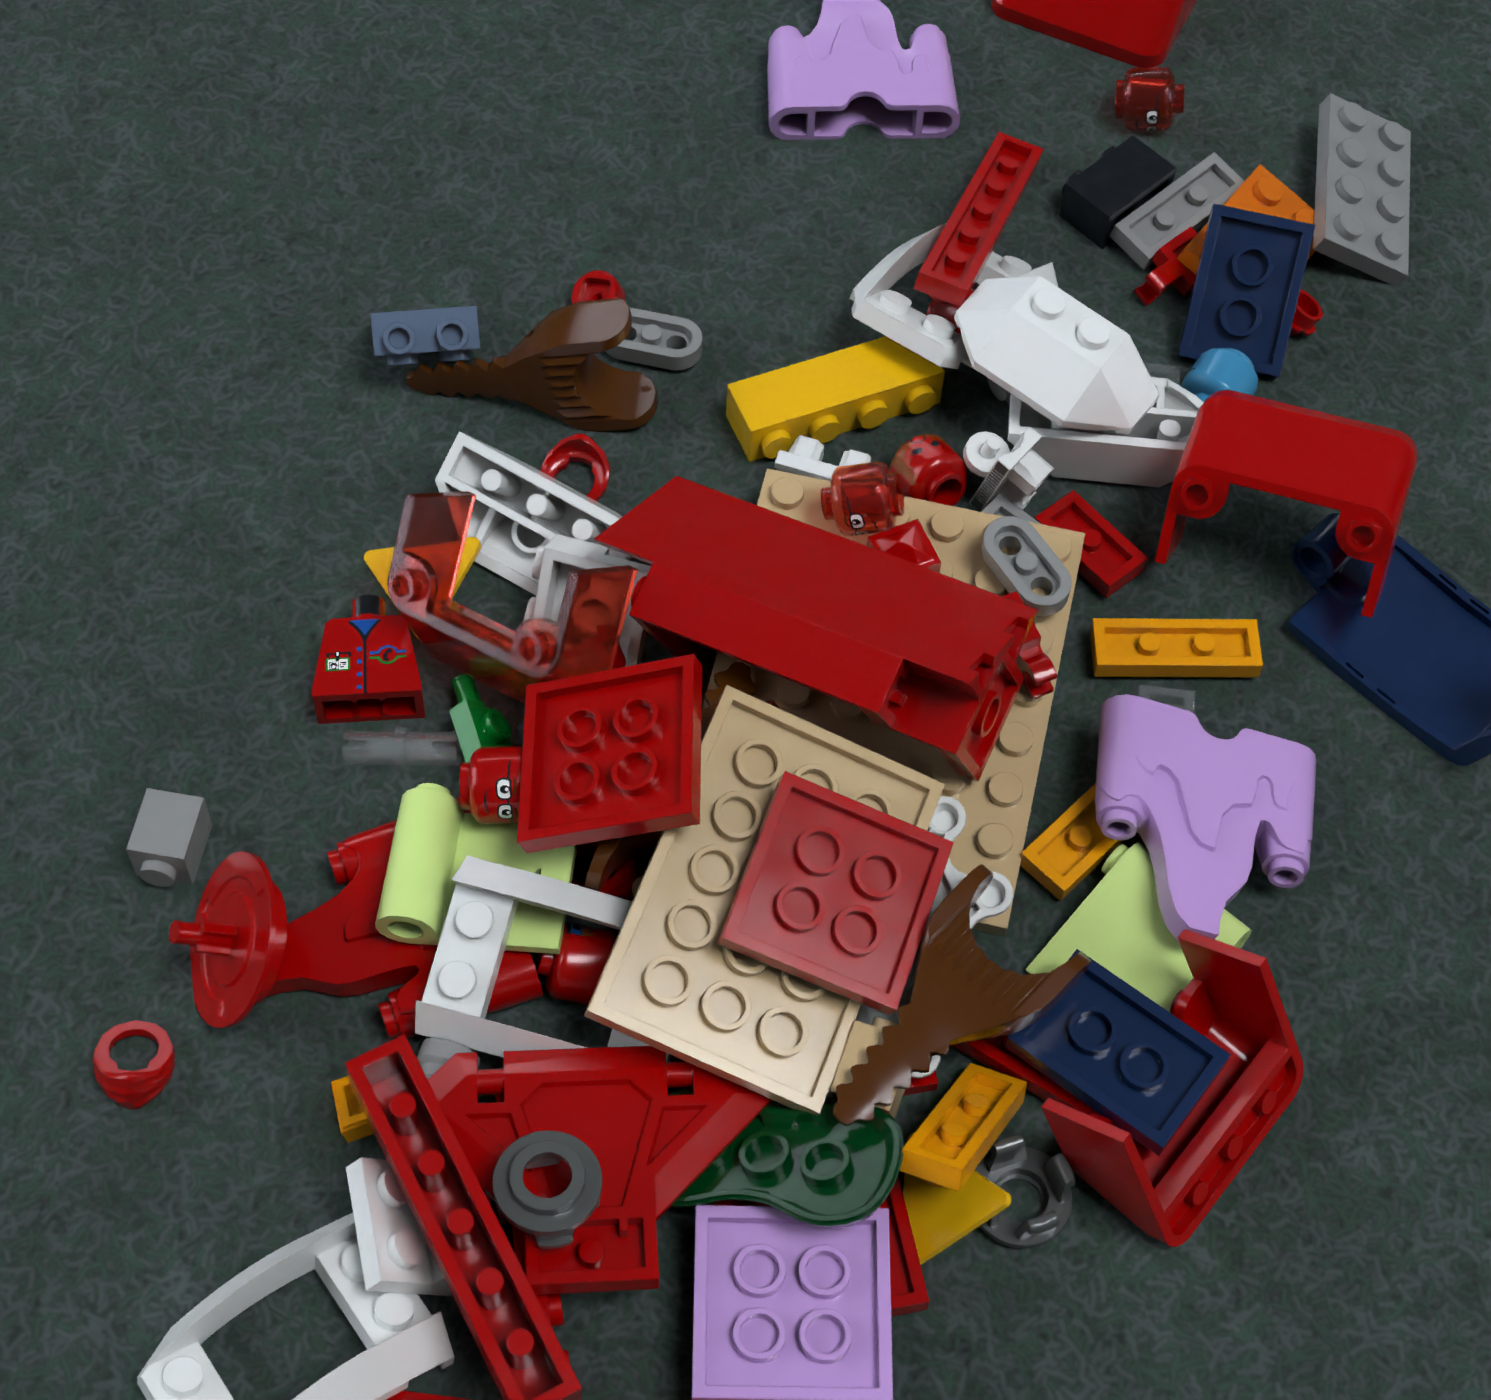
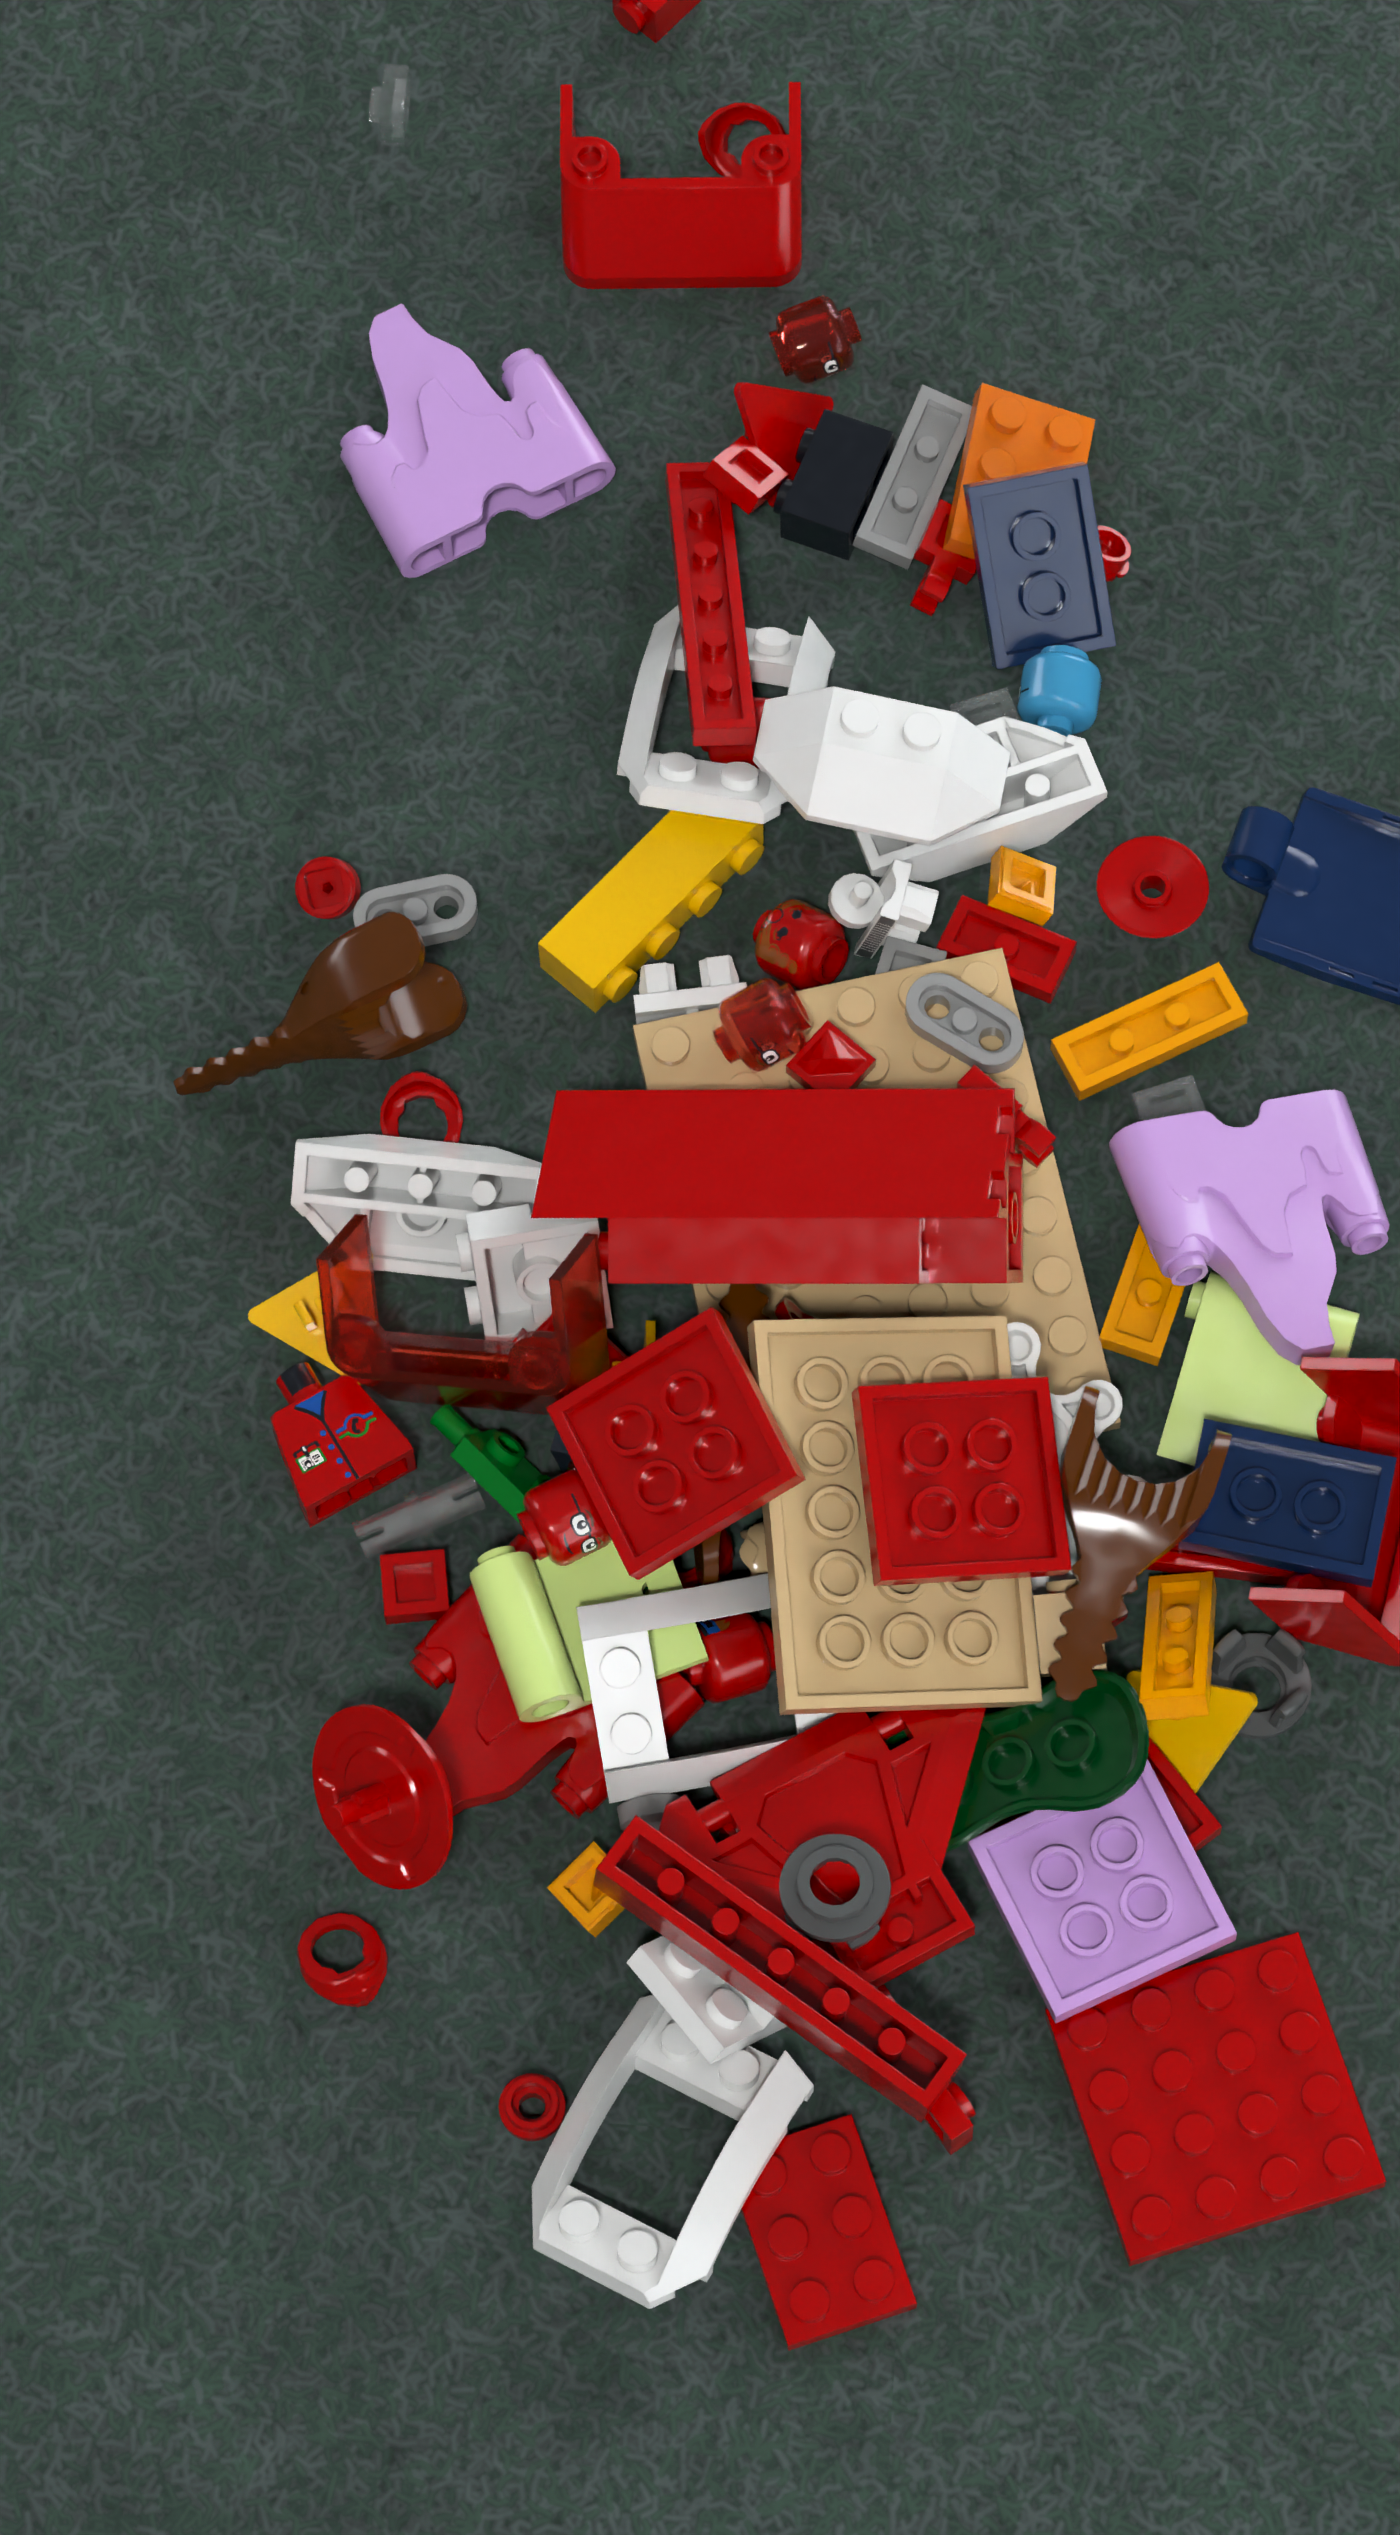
camera: 20 degrees left, 10 degrees up
light grey brick [126,788,213,887] -> none
sand blue plate [370,306,481,365] -> none
red windscreen [1155,390,1418,618] -> none
light grey plate [1313,93,1411,286] -> none
none -> red plate [380,1549,450,1625]
none -> red plate [499,2073,566,2141]
none -> red plate [702,435,789,515]
none -> red piece [734,382,834,508]
none -> light orange tile [988,846,1056,926]
none -> red piece [1096,836,1209,938]

